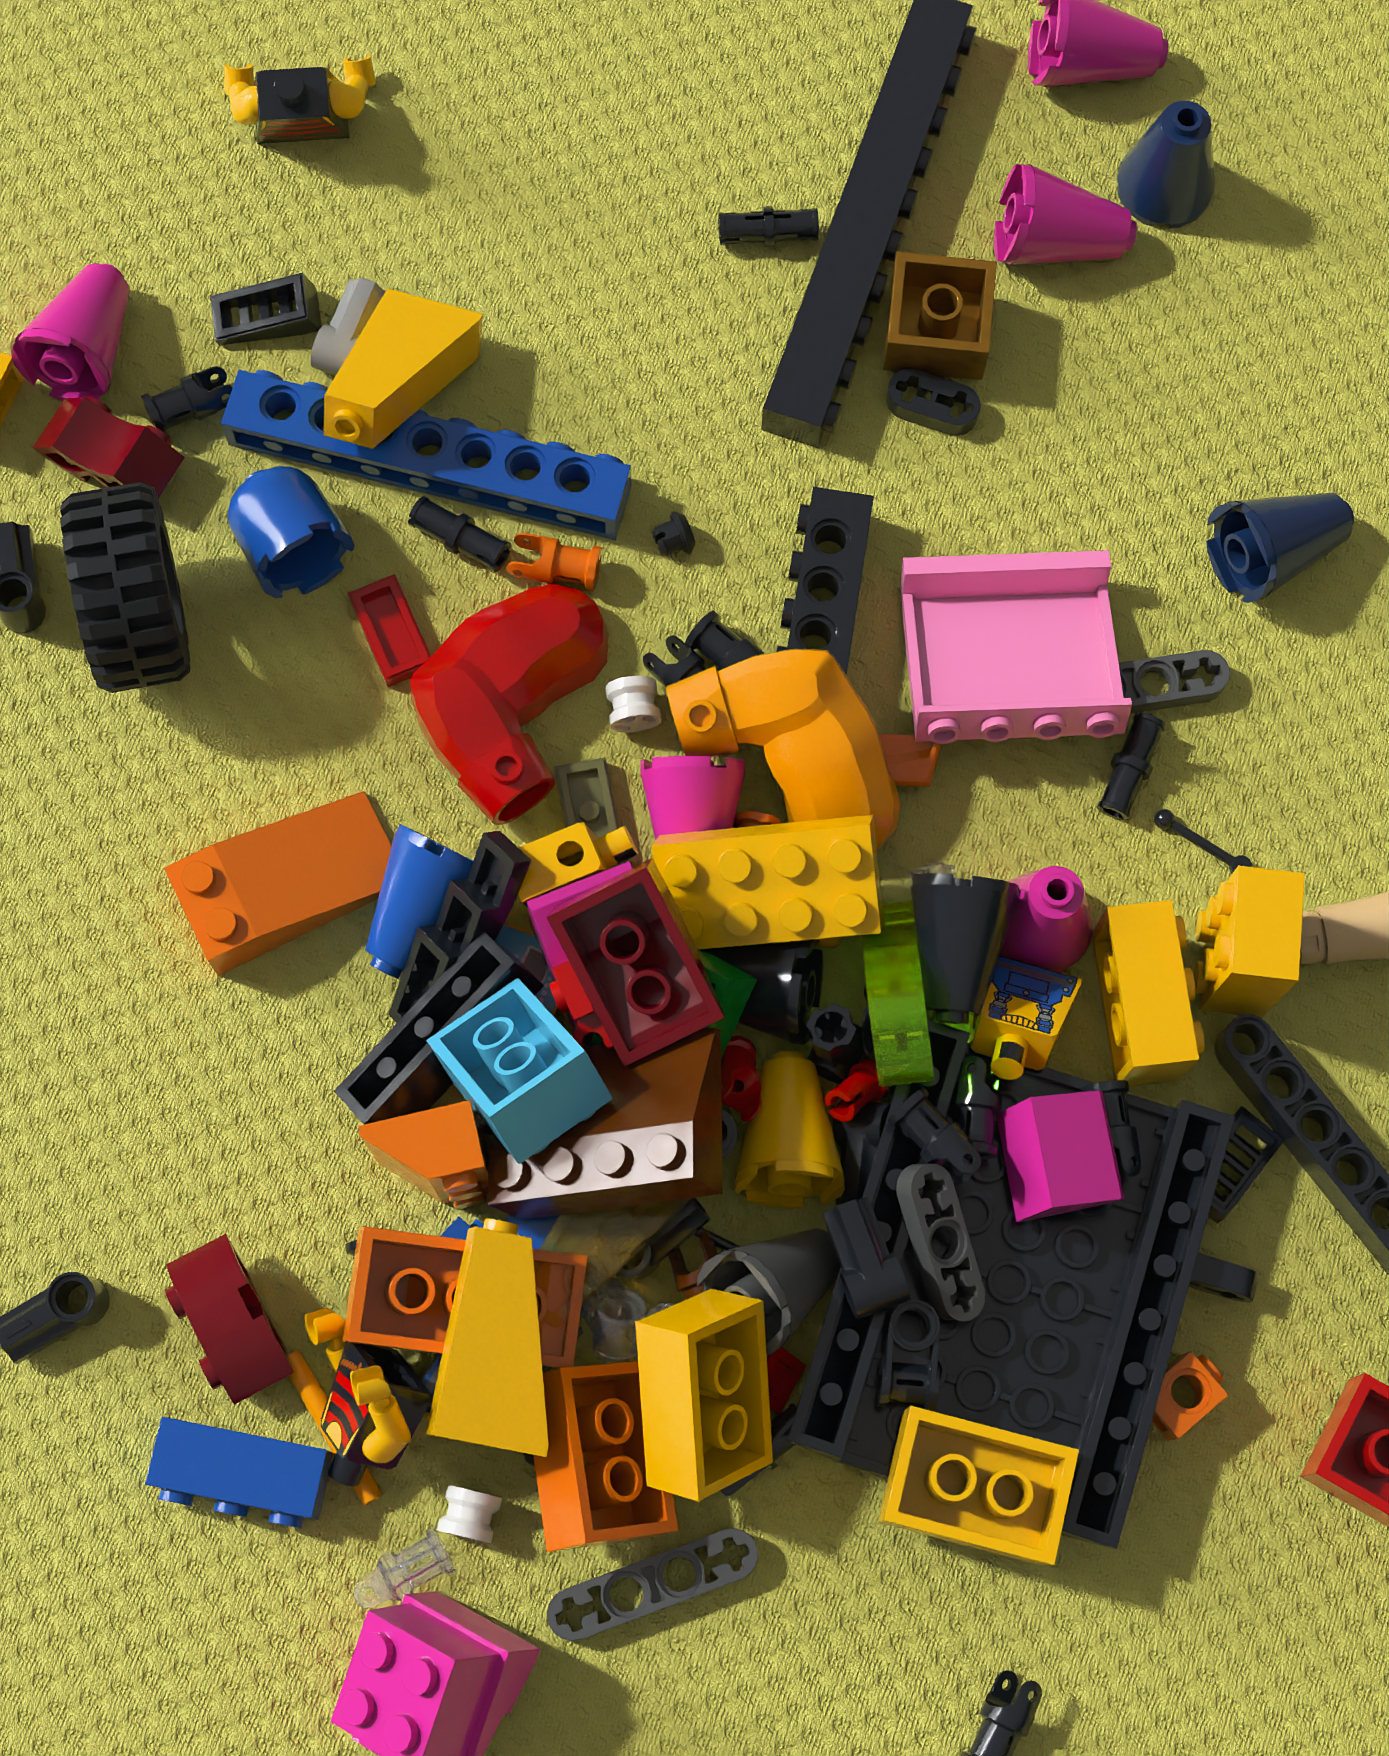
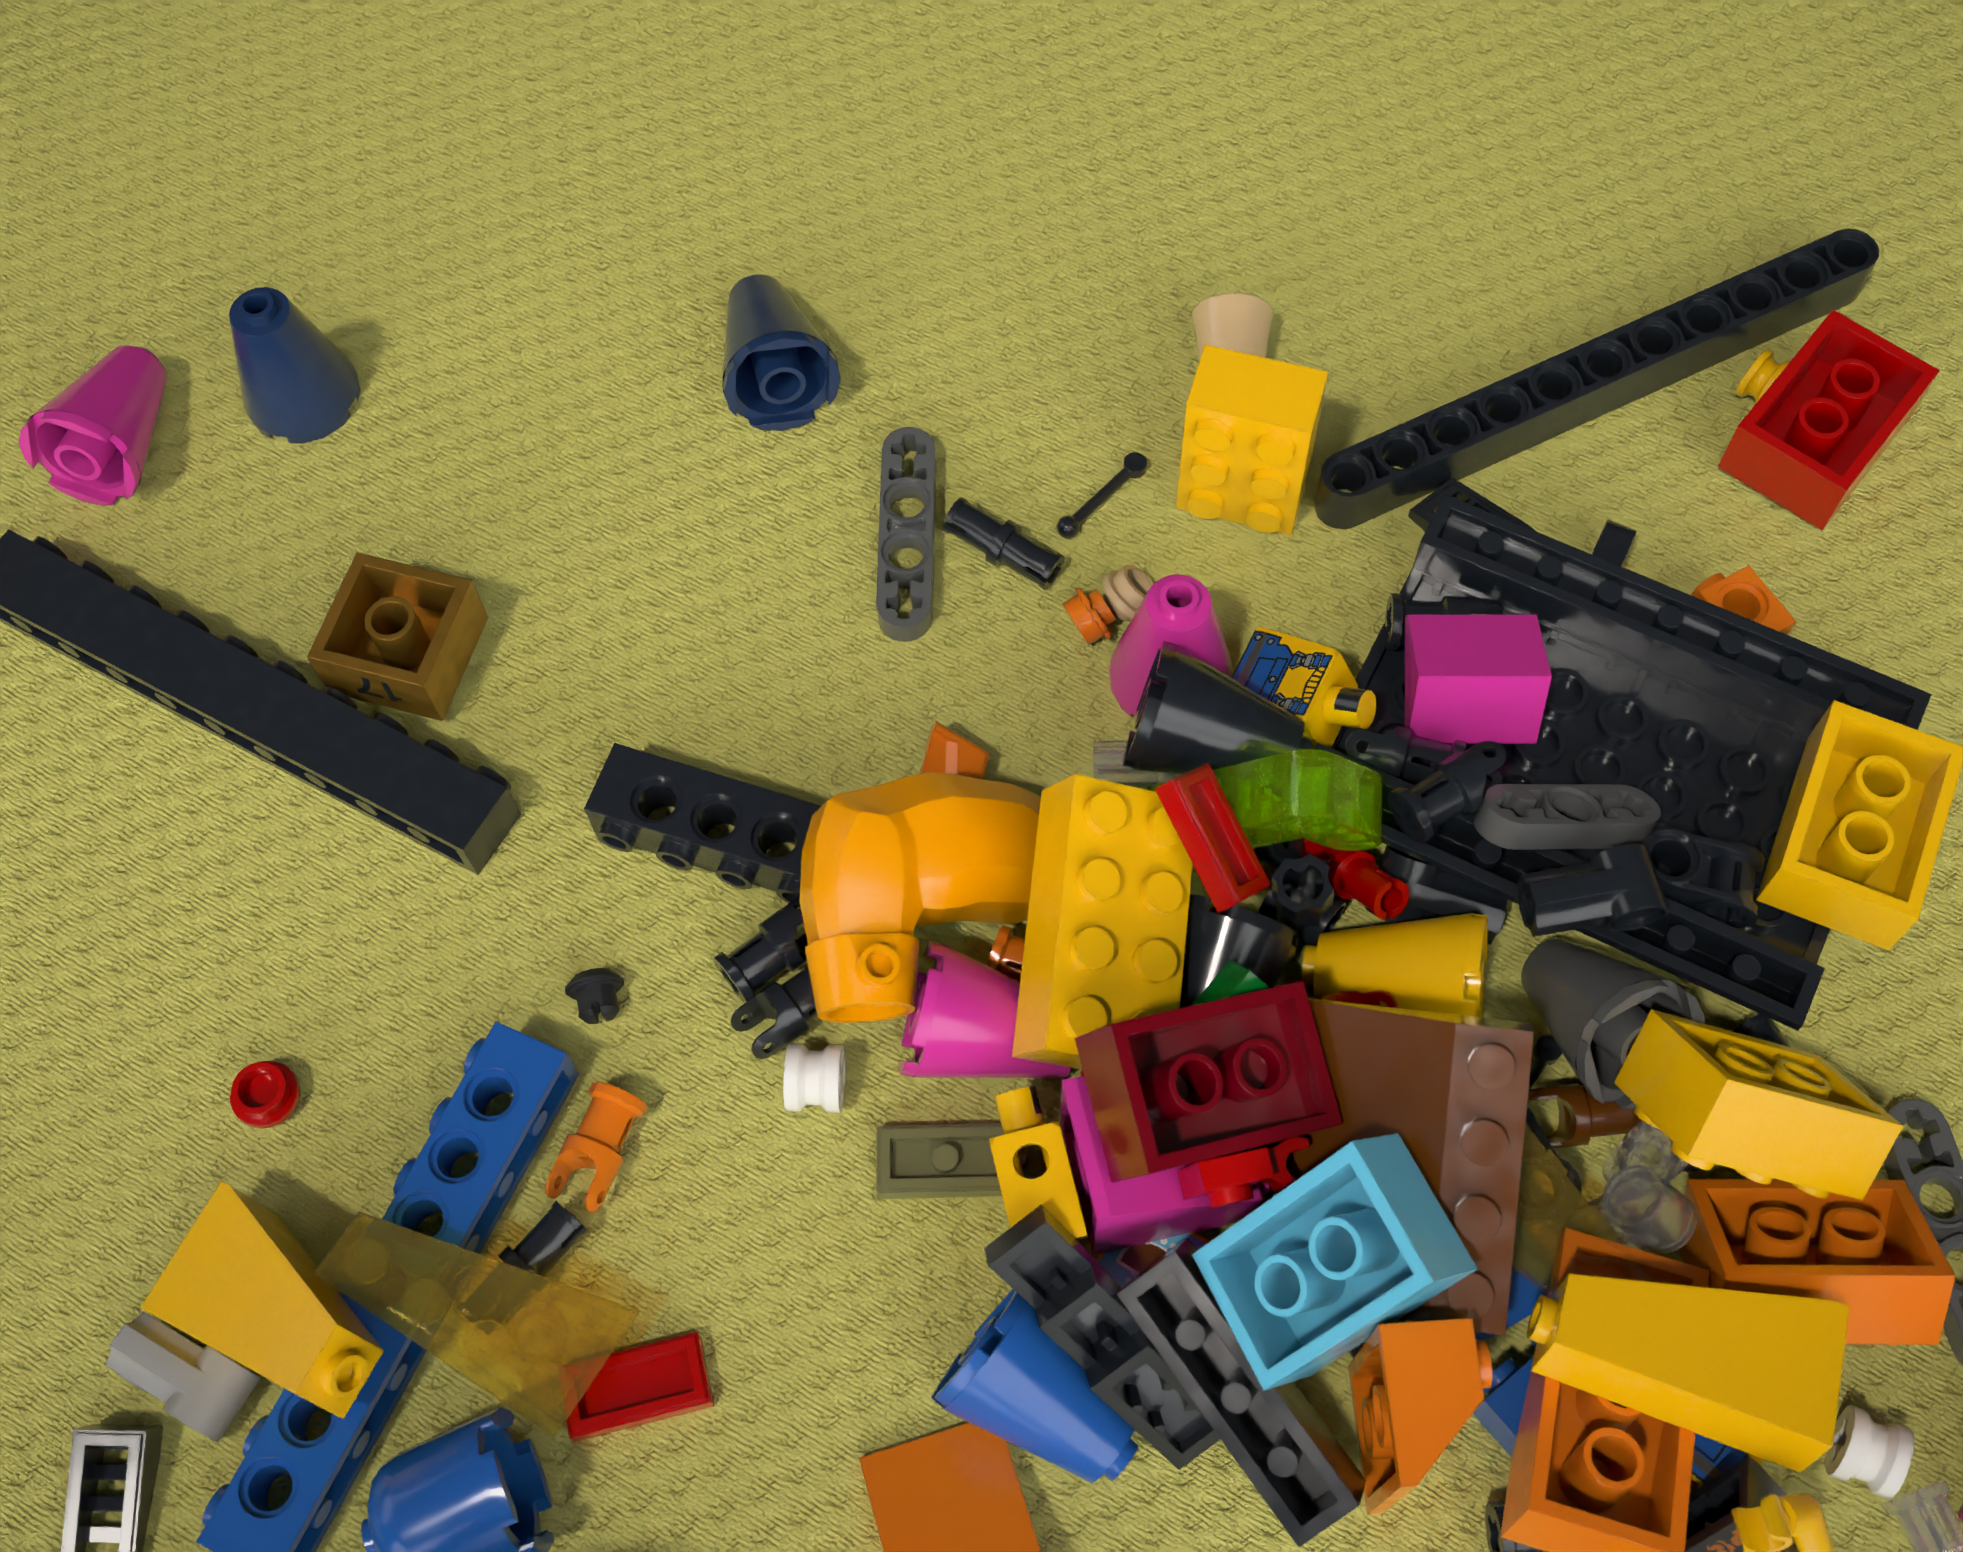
camera: 75 degrees left, 10 degrees down
red piece [410,584,609,825] -> none
black pin [718,206,819,247] -> none
black beam [886,368,981,436] -> none
bright pink panel [900,550,1132,744] -> none
dark pink cone [994,164,1137,265] -> none
yellow brick [1092,900,1205,1087] -> none
none -> red plate [230,1061,300,1128]
none -> clear yellow wing [313,1211,640,1438]
none -> orange plate [1062,588,1116,645]
none -> tan plate [1102,565,1154,621]
none -> red tile [1155,763,1270,913]

